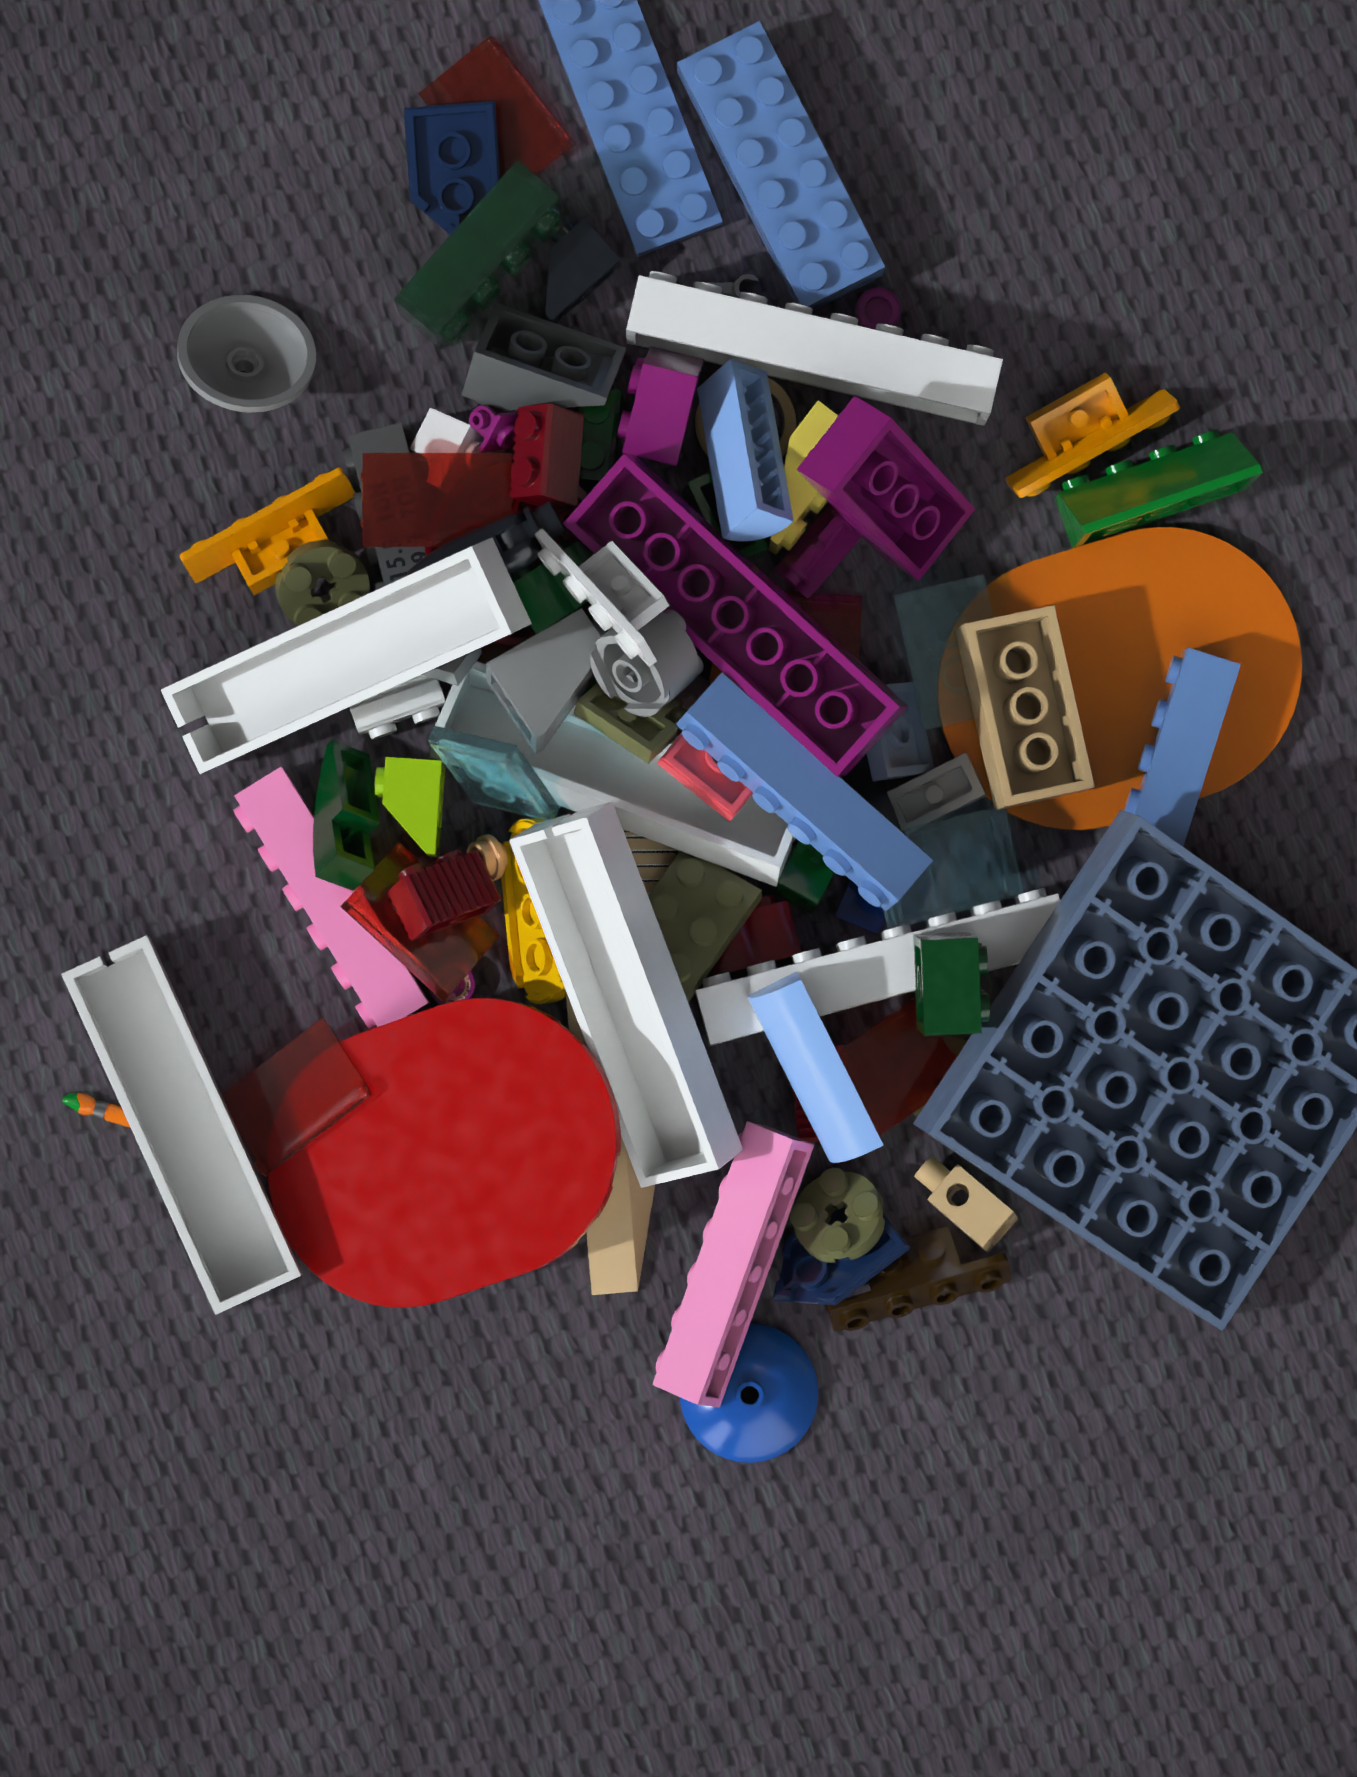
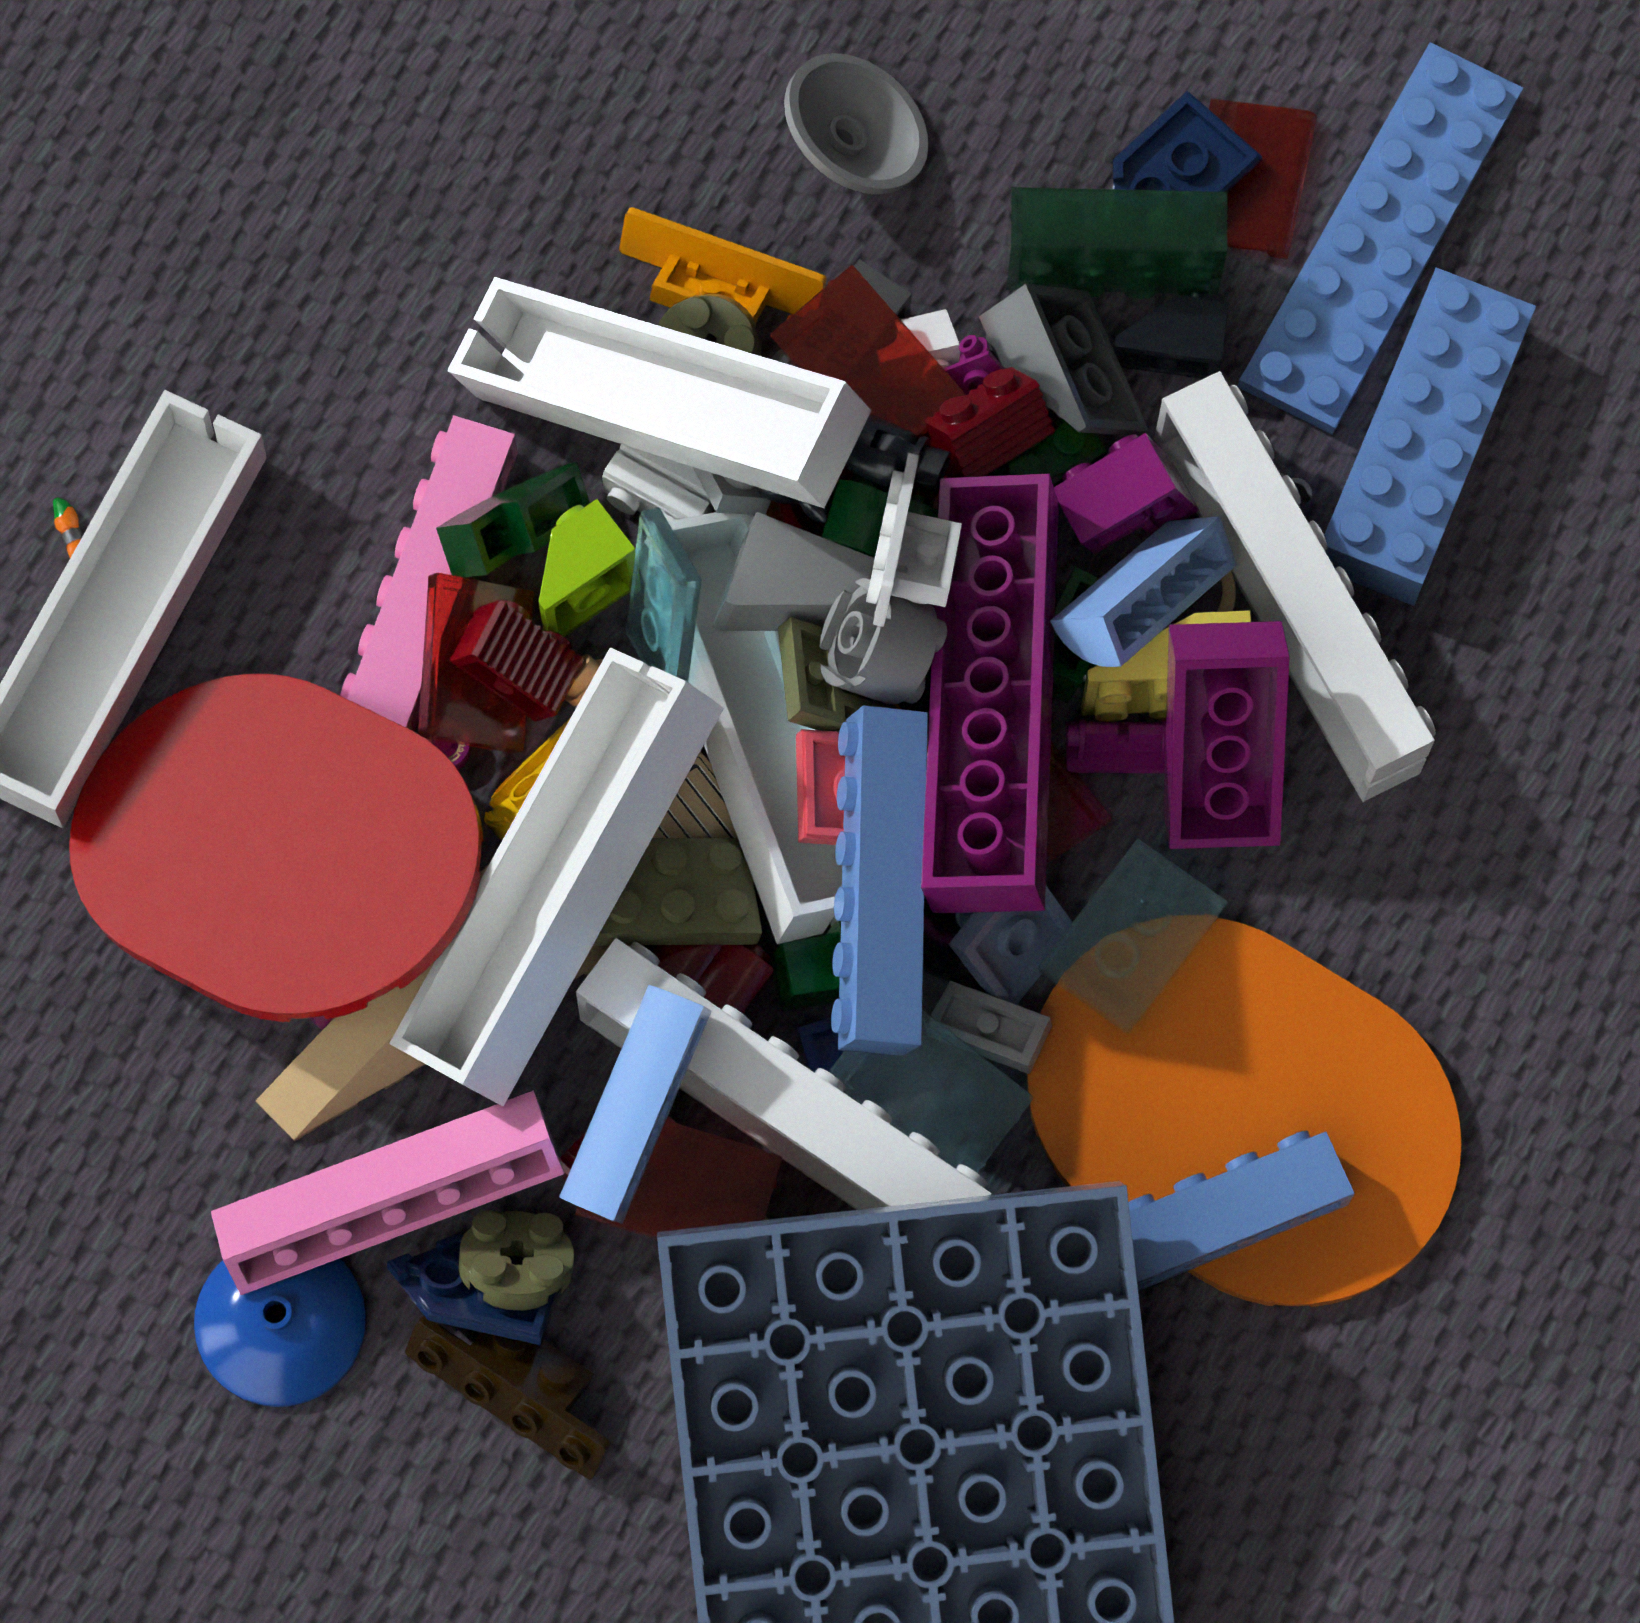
camera: 55 degrees right, 15 degrees down
clear red piece [222,1018,372,1176] -> none
magenta tile [855,288,901,329] -> none
dark green brick [913,932,990,1036] -> none
tan torso [914,1156,1018,1253] -> none
tan brick [955,605,1095,811] -> none
light orange bracket [1005,373,1180,498] -> none
green slope [1054,429,1263,548] -> none

